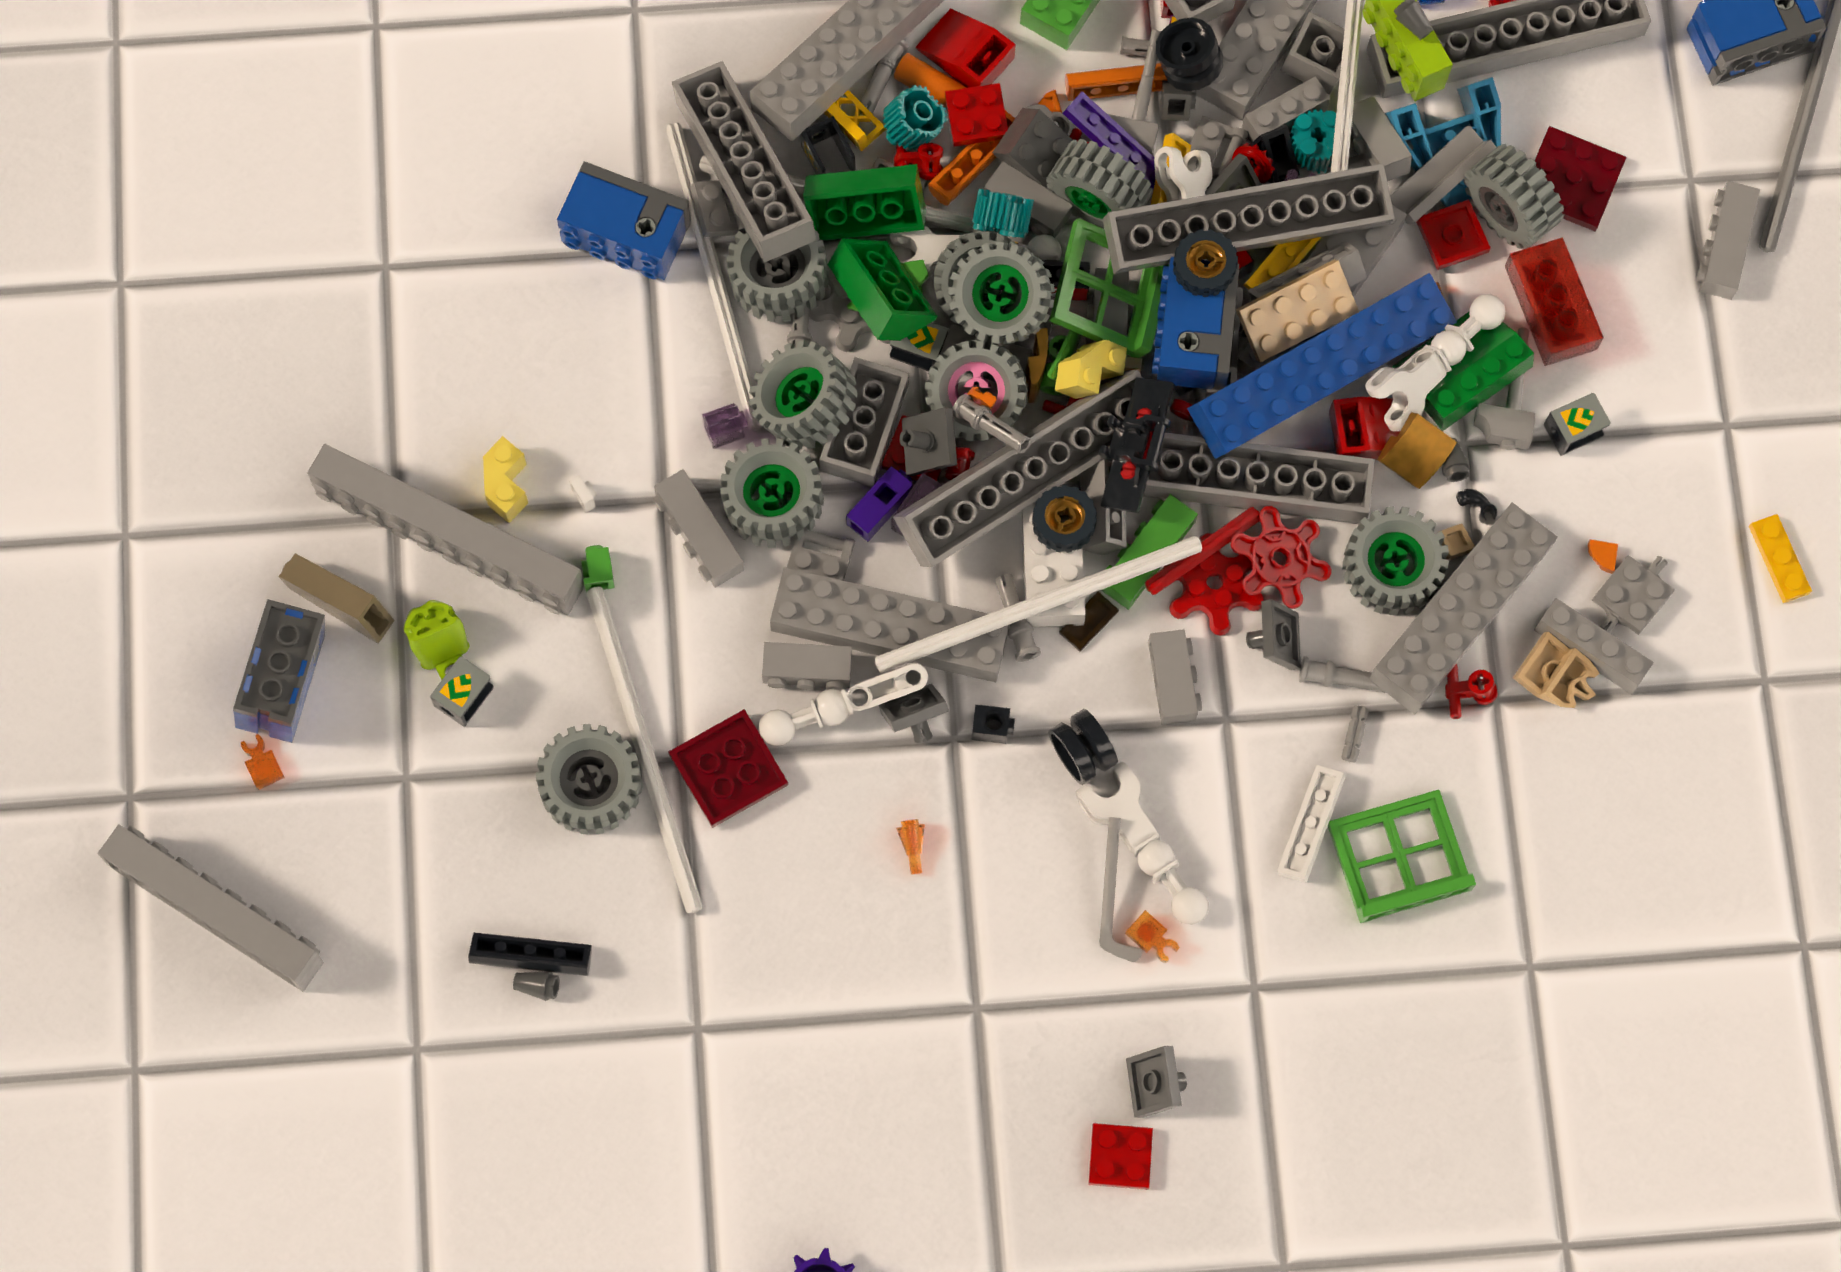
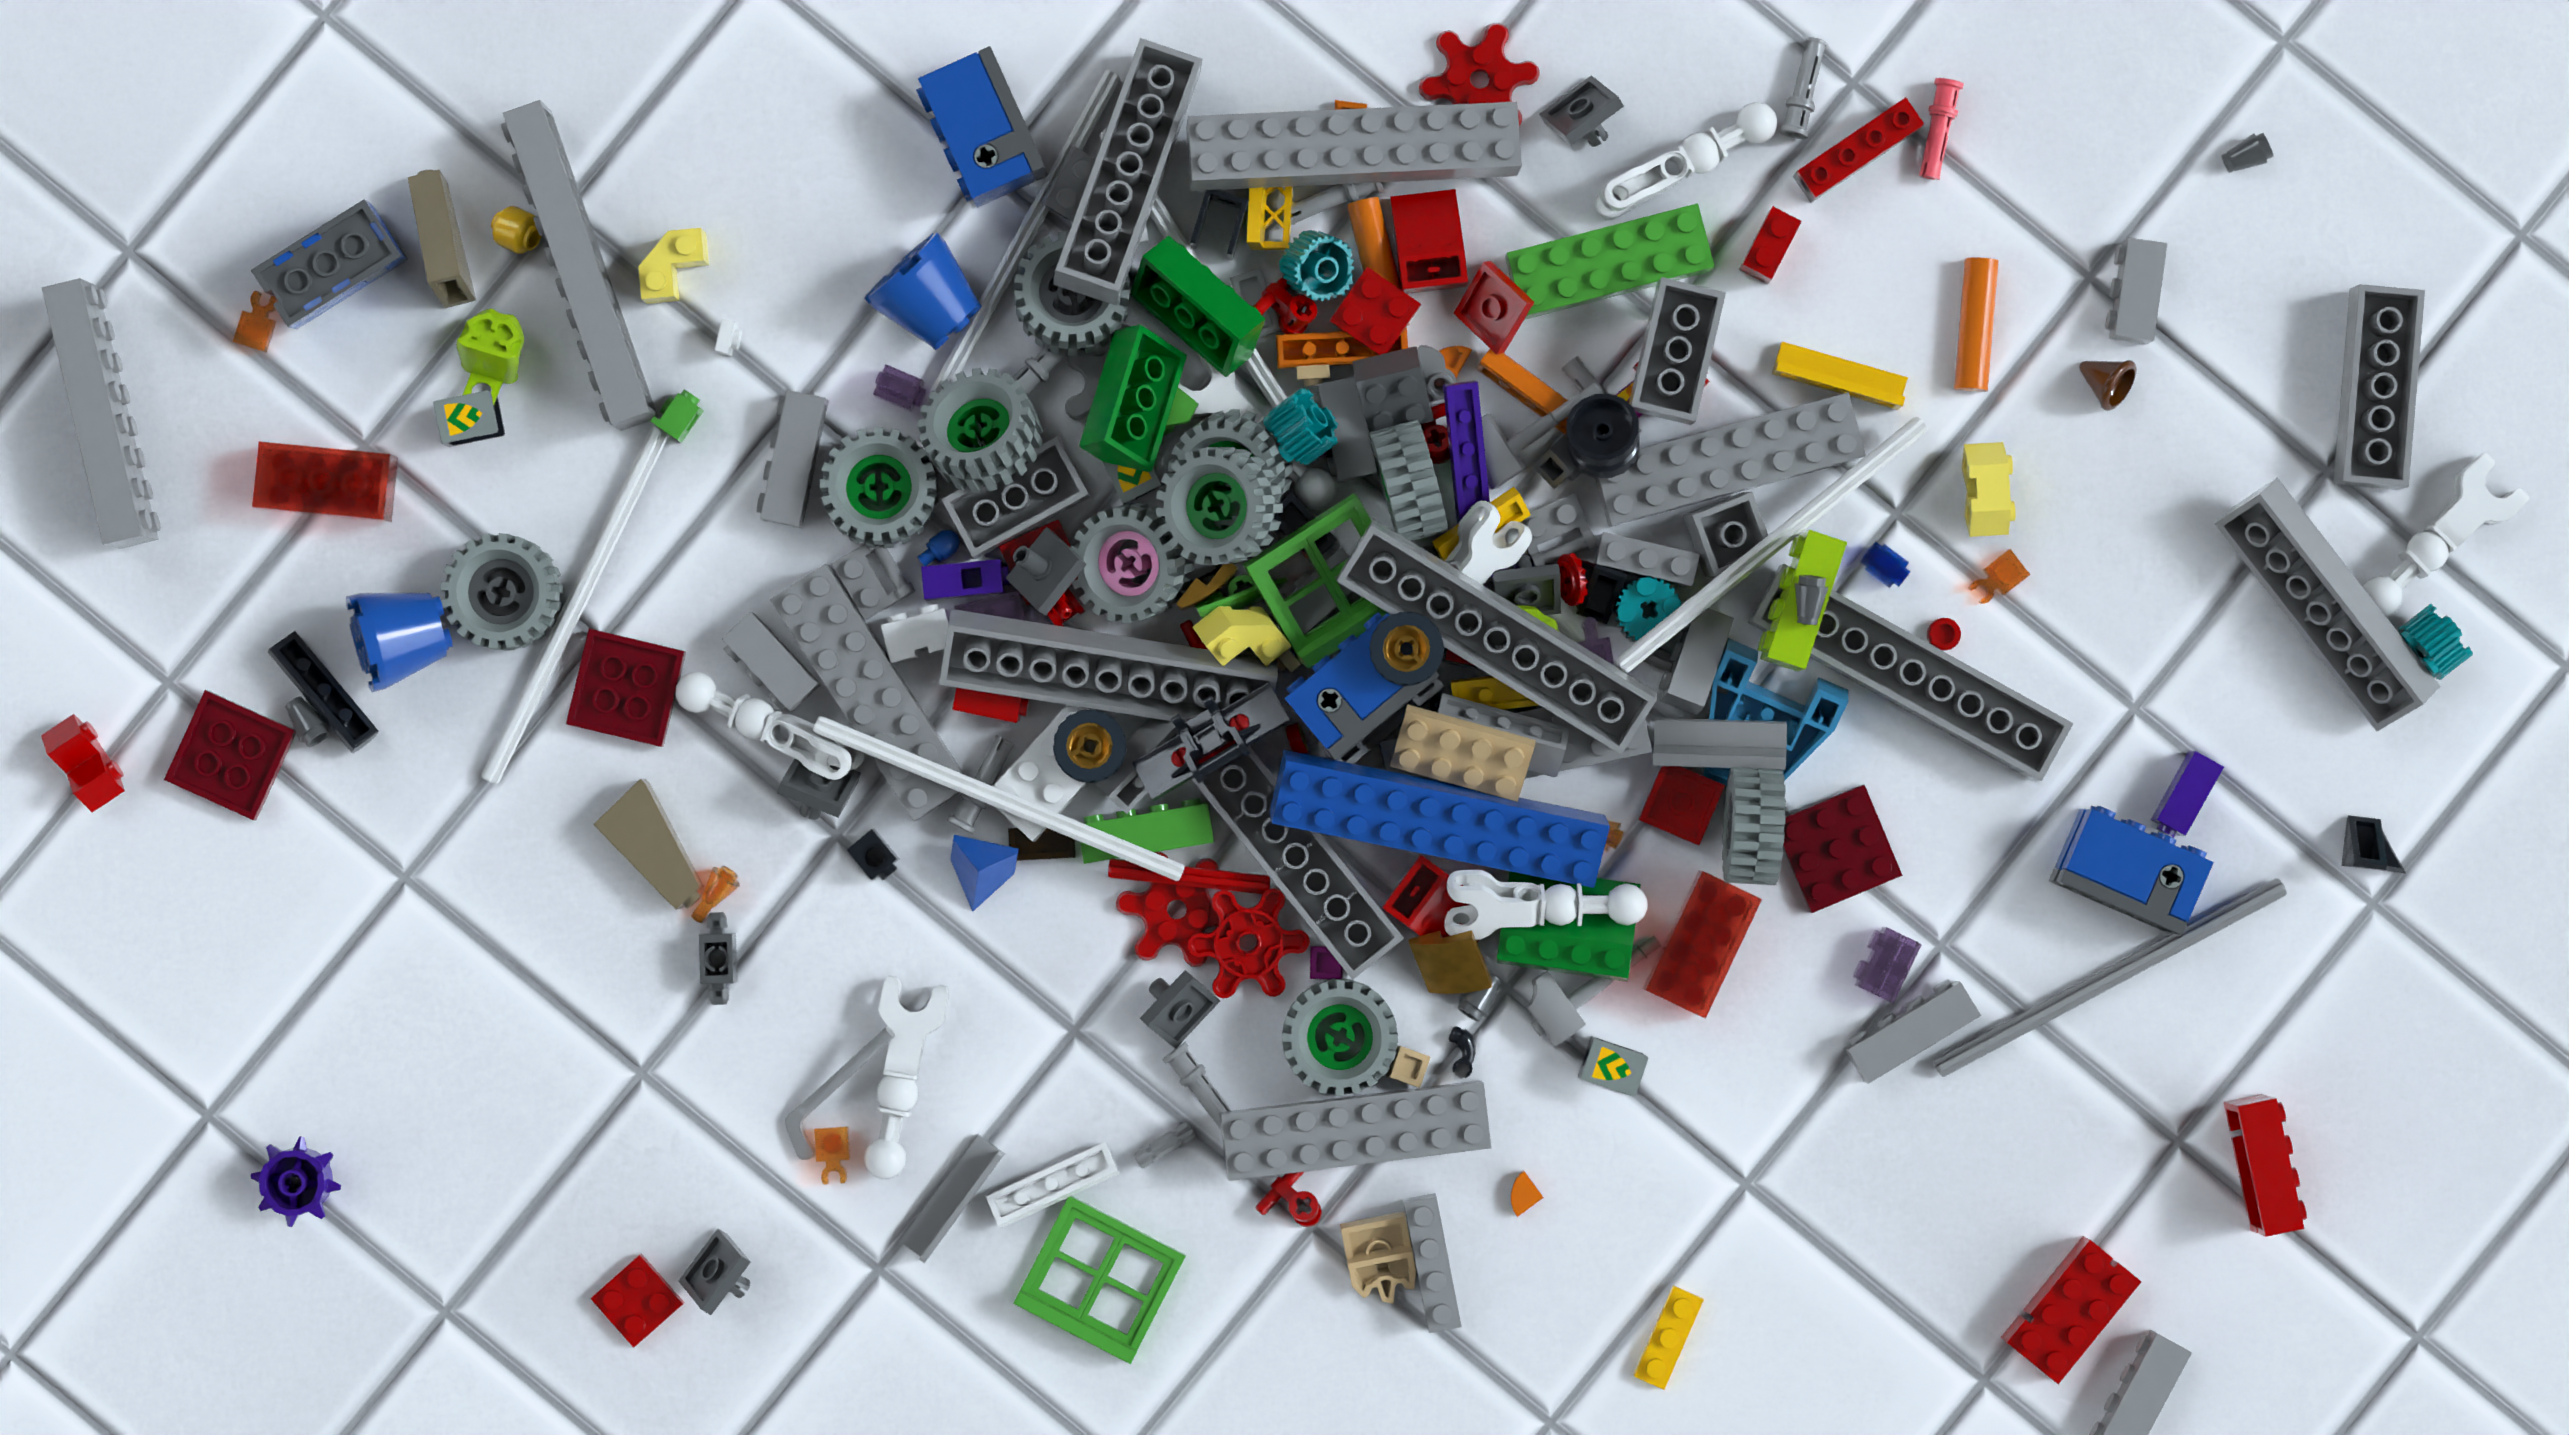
camera: 45 degrees right, 15 degrees up
light grey pin [953,394,1031,454] -> none
orange tile [967,386,997,410] -> none
black wheel [1048,709,1118,785] -> none
light grey brick [1148,629,1202,725] -> none
light grey plate [1592,555,1675,635] -> none
none -> red brick [41,714,125,813]
none -> dark red plate [164,690,296,820]
none -> clear red brick [252,441,398,522]
none -> blue cone [346,593,453,692]
none -> yellow head [491,206,542,254]
none -> dark tan slope [593,779,704,910]
none -> dark grey piece [699,912,737,1005]
none -> blue cone [864,232,982,350]
none -> white brick [881,604,949,664]
none -> light grey panel [900,1134,1005,1263]
none -> blue cylinder [917,530,960,566]
none -> blue slope [950,835,1019,912]
none -> red brick [952,688,1030,723]
none -> tan plate [1296,364,1330,386]
none -> magenta tile [1310,946,1343,980]
none -> red plate [1453,261,1534,355]
none -> clear purple brick [1853,926,1922,1004]

